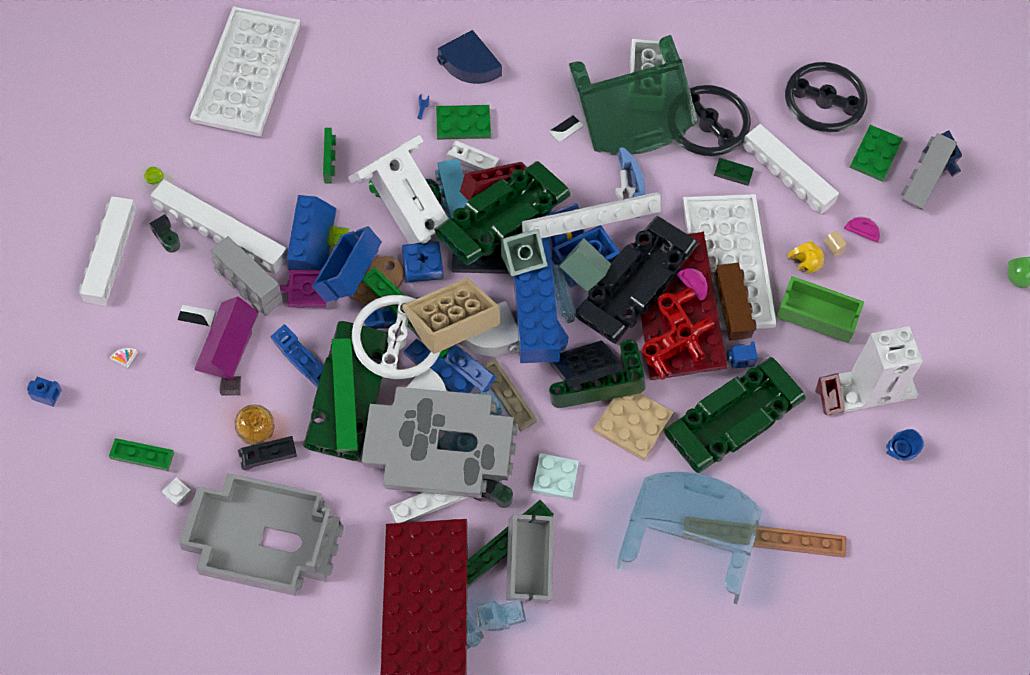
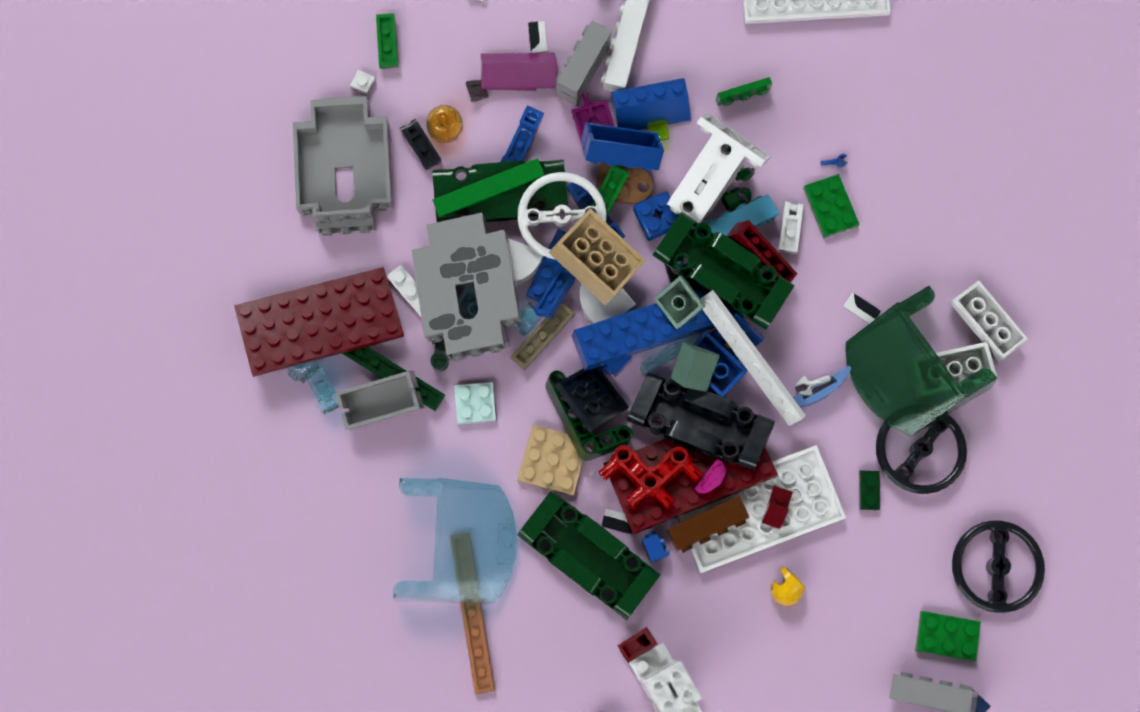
camera: 75 degrees right, 15 degrees up
dark blue brick [437,30,502,84] -> none
white brick [742,124,839,215] -> none
bright green piece [776,276,864,343] -> none
tan brick [824,230,847,256] -> none
dark pink plate [844,216,880,243] -> none
none -> black sticker [602,509,632,534]
none -> dark red slope [761,485,793,529]
none -> white brick [950,280,1028,362]

